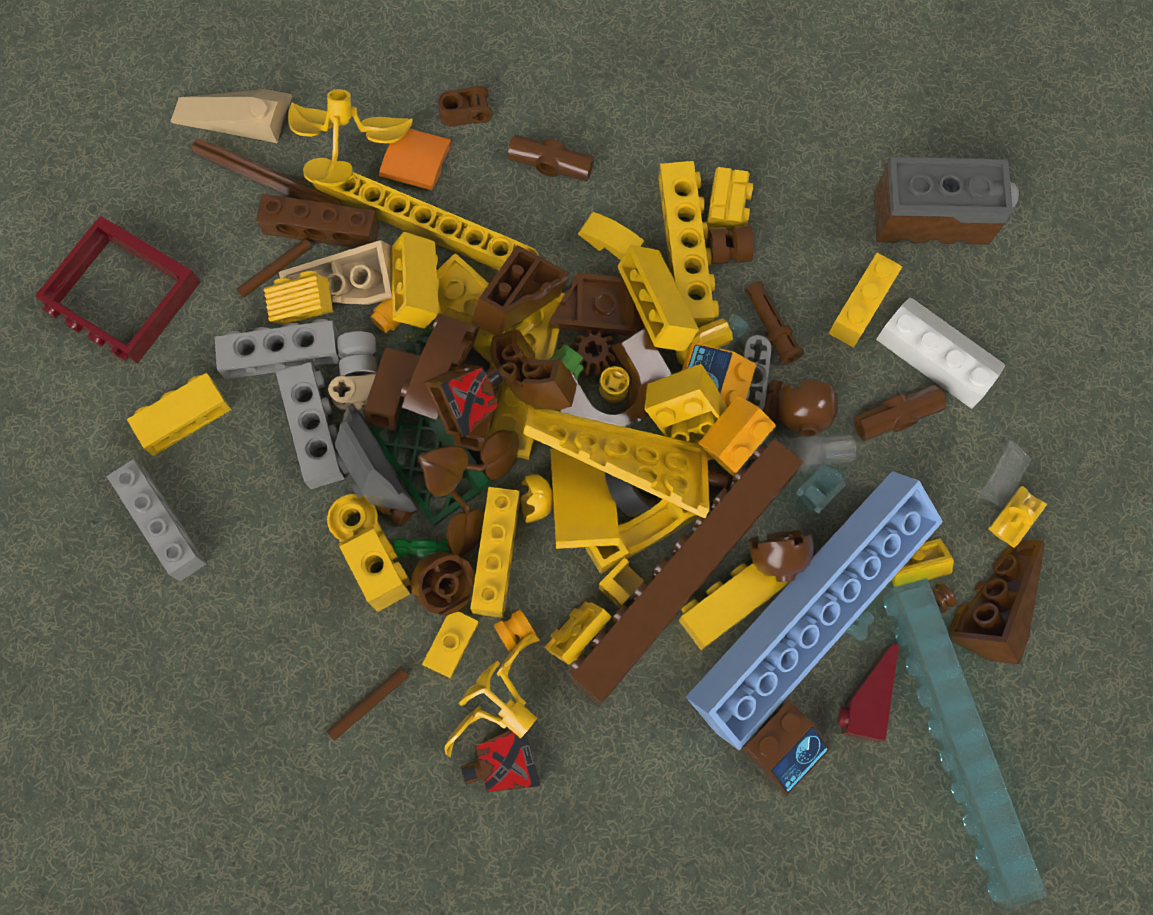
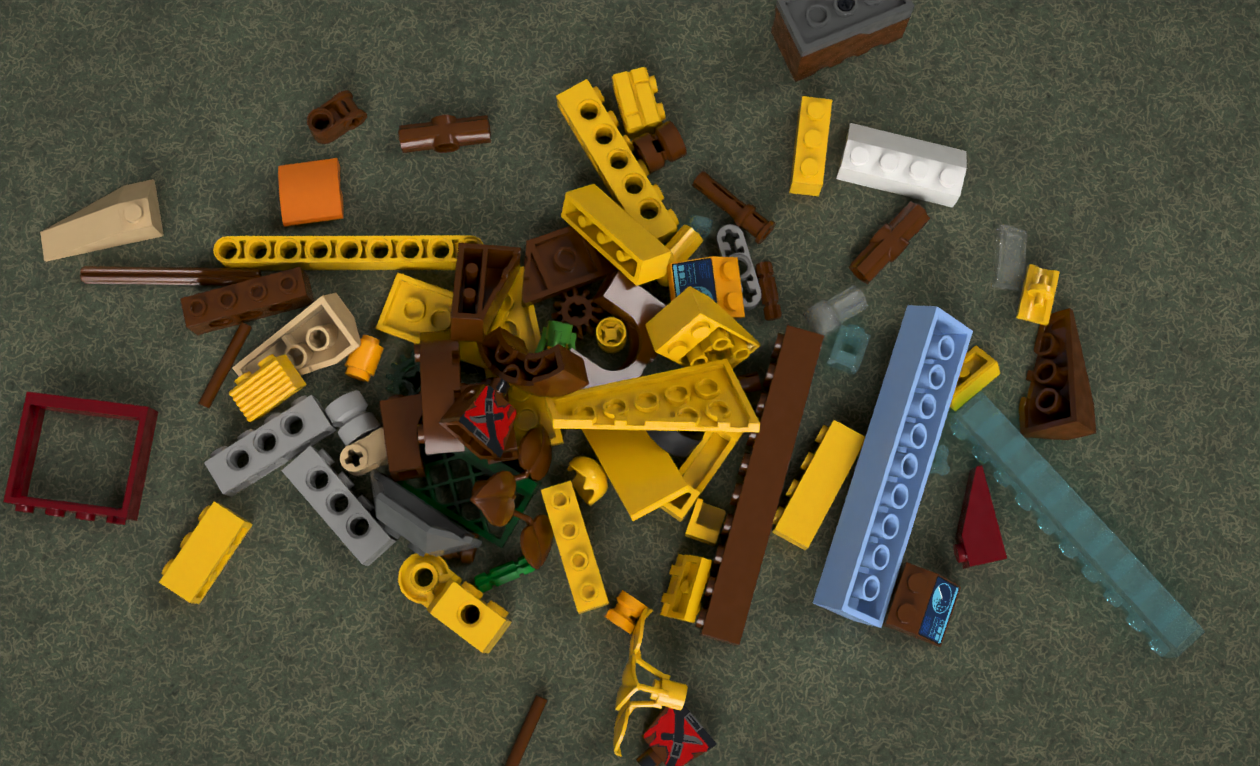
camera: 20 degrees left, 5 degrees up
light grey brick [107,459,206,581] -> none
yellow plant [288,89,413,186] -> none
yellow brick [391,232,440,329] -> none
reddish brown cylinder [411,551,475,616] -> none
yellow plate [422,612,479,679] -> none
yellow slope [578,212,644,260] -> none
light orange slope [698,396,776,477] -> none
reddish brown cylinder [749,530,813,582] -> none
reddish brown cylinder [777,380,838,437] -> none
reddish brown bush [926,582,957,614] -> none

